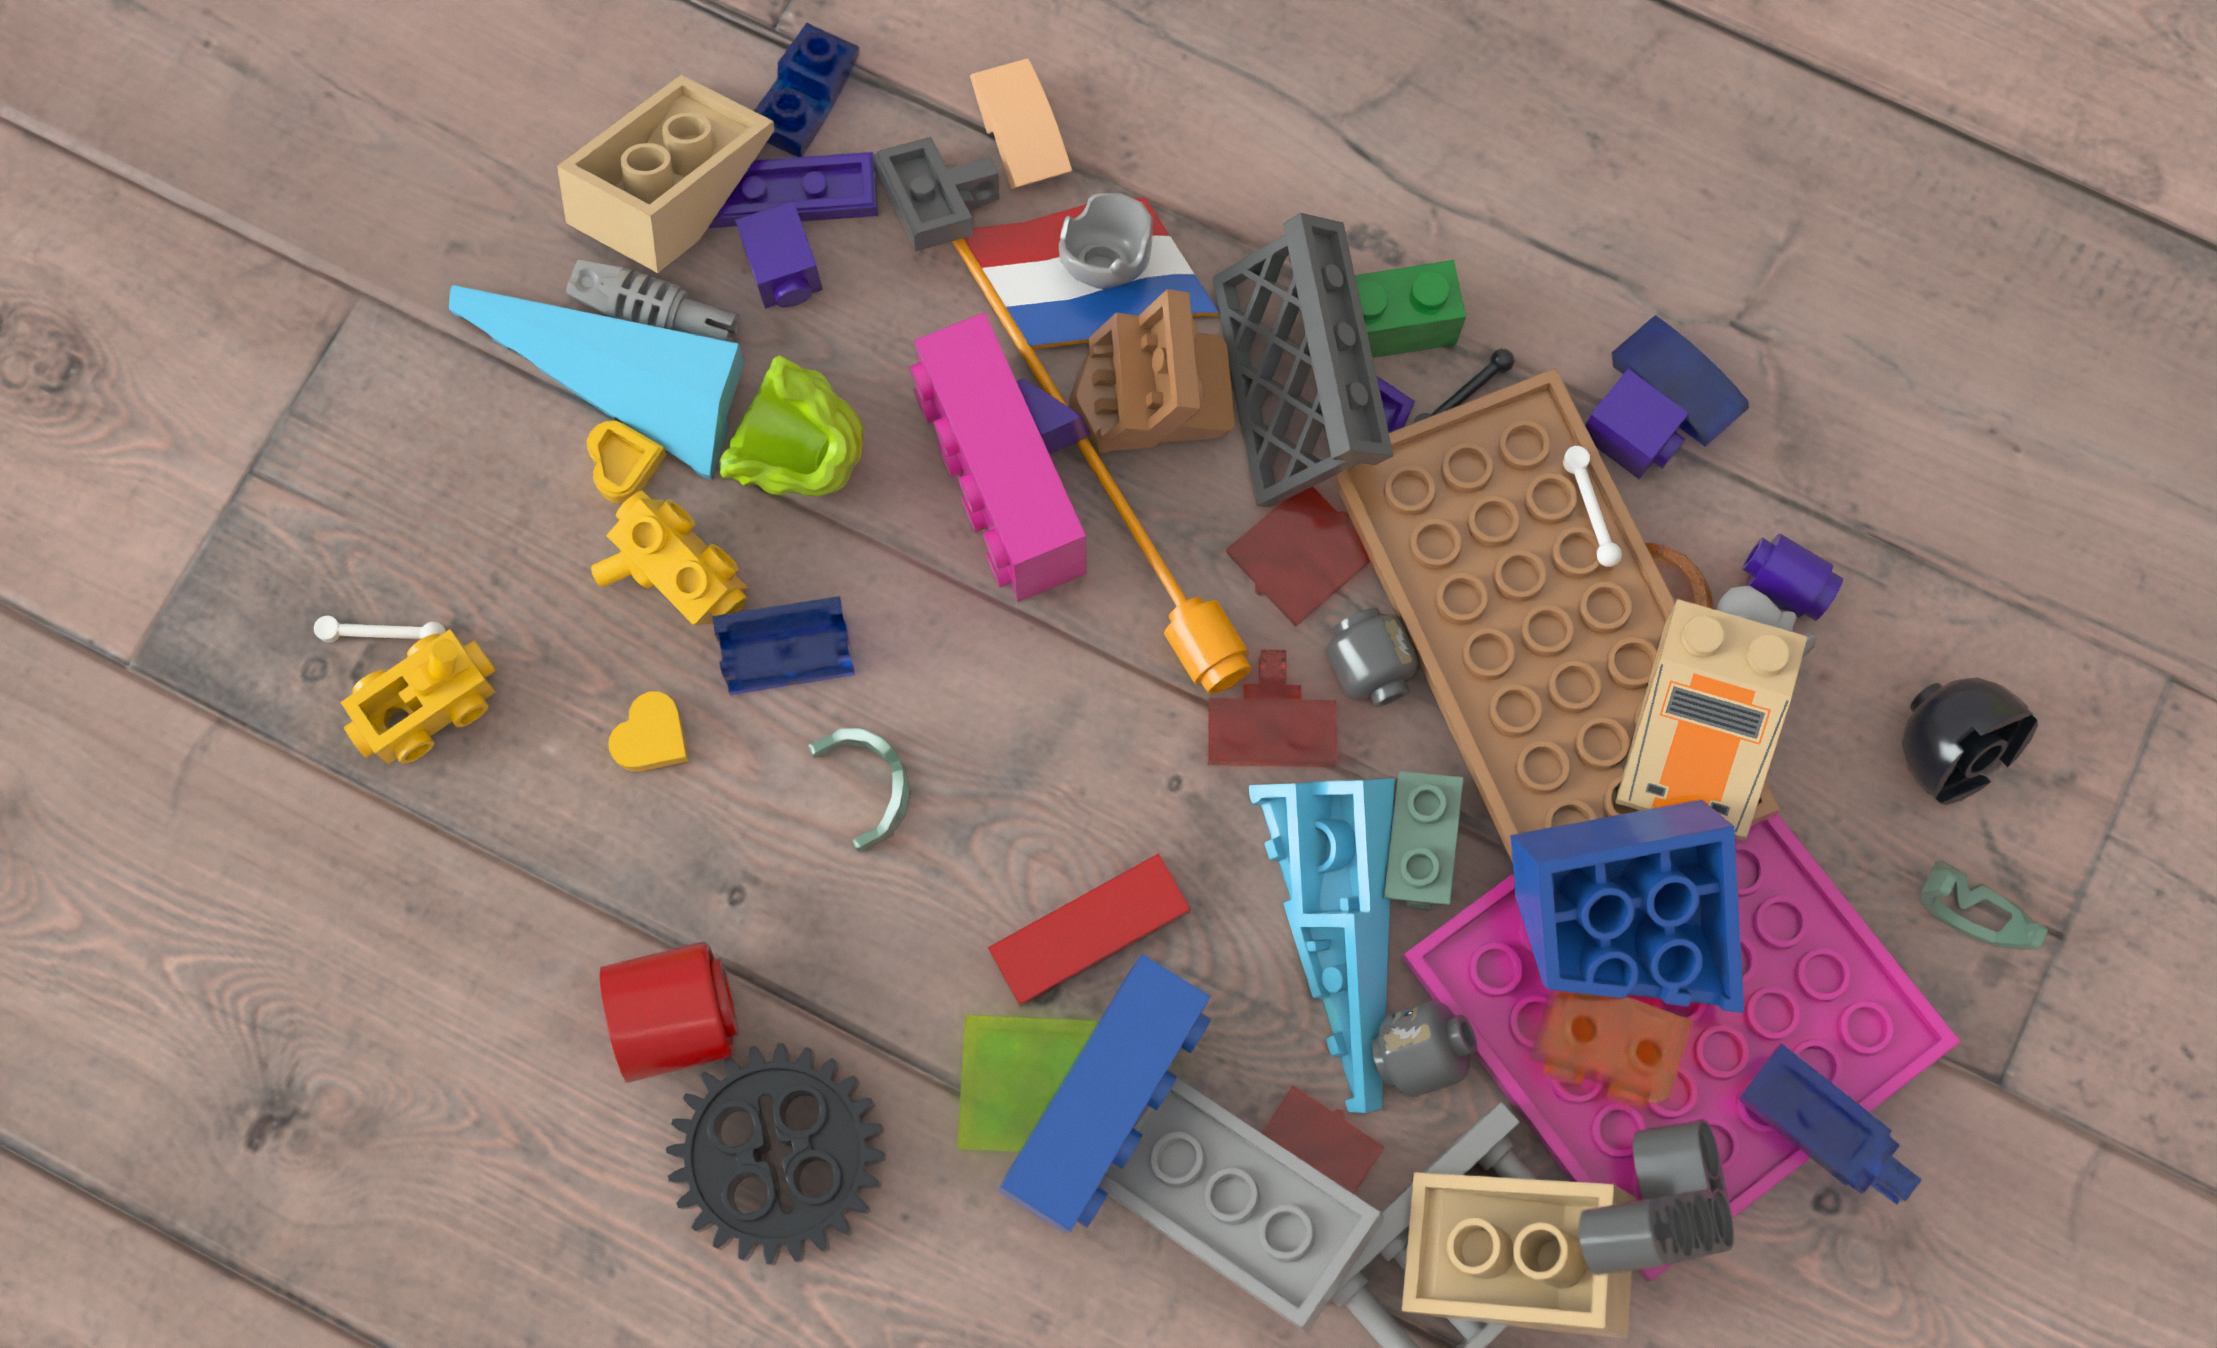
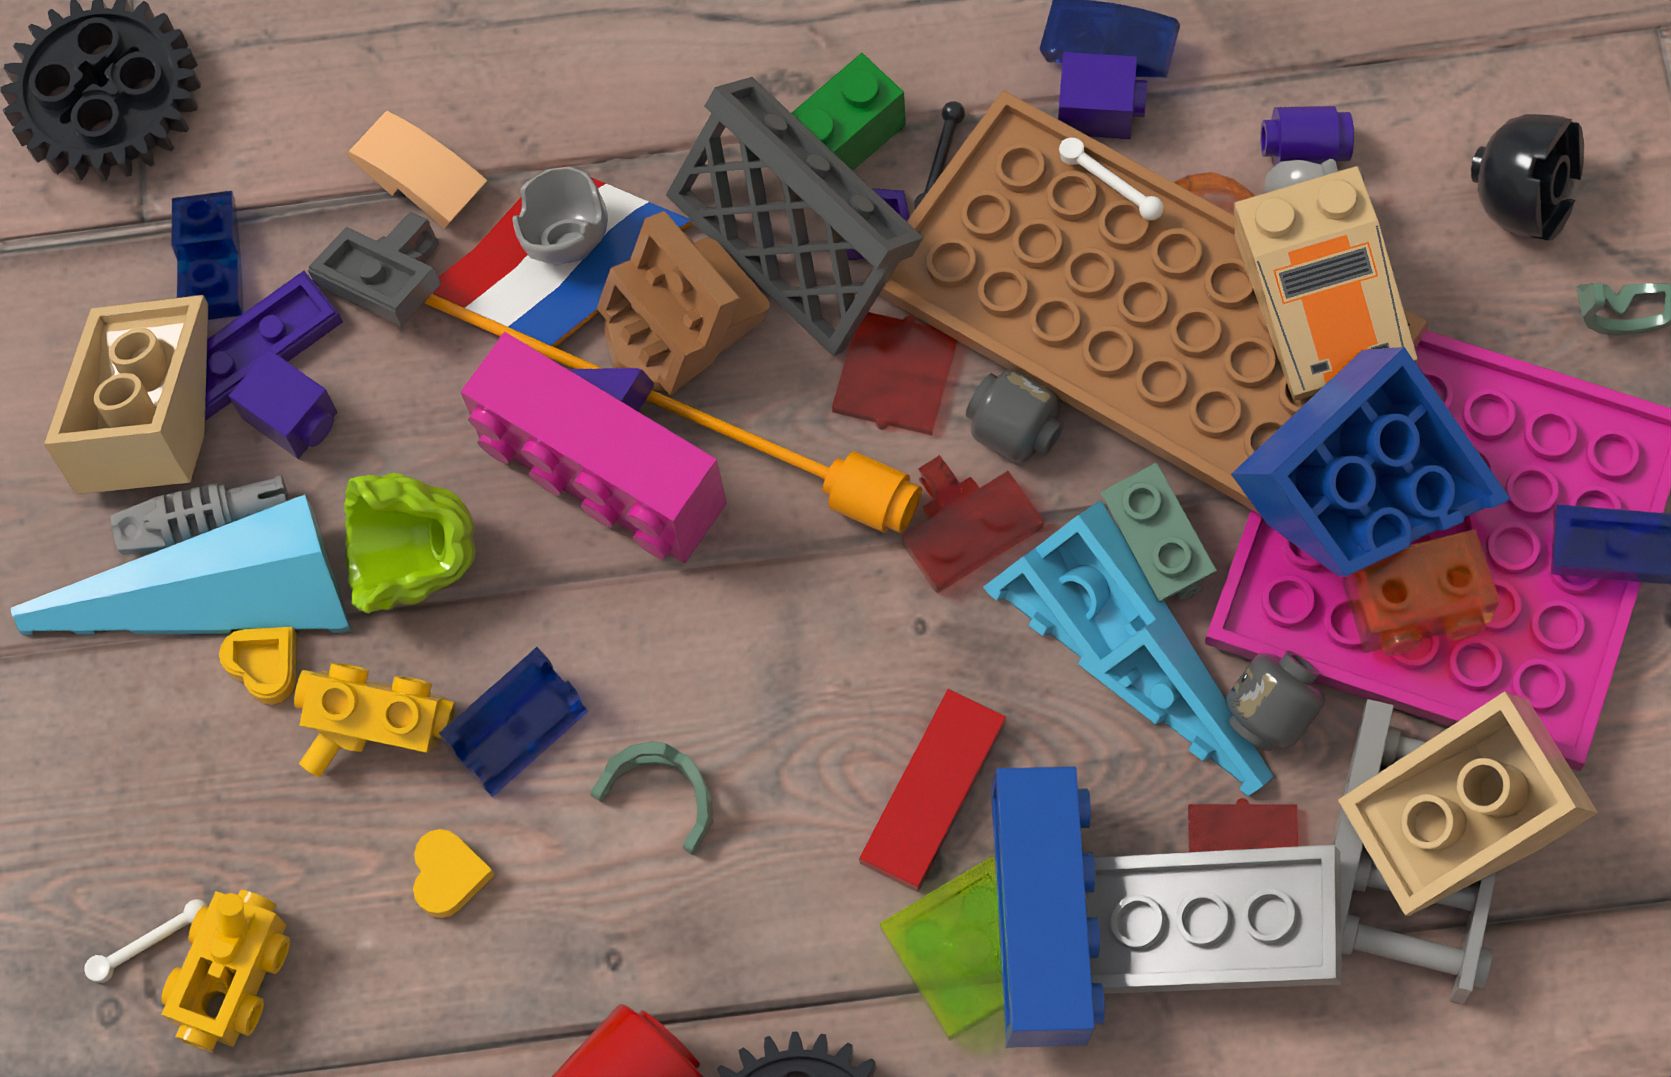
camera: 25 degrees left, 5 degrees down
dark grey beam [1579,1119,1734,1276] -> none

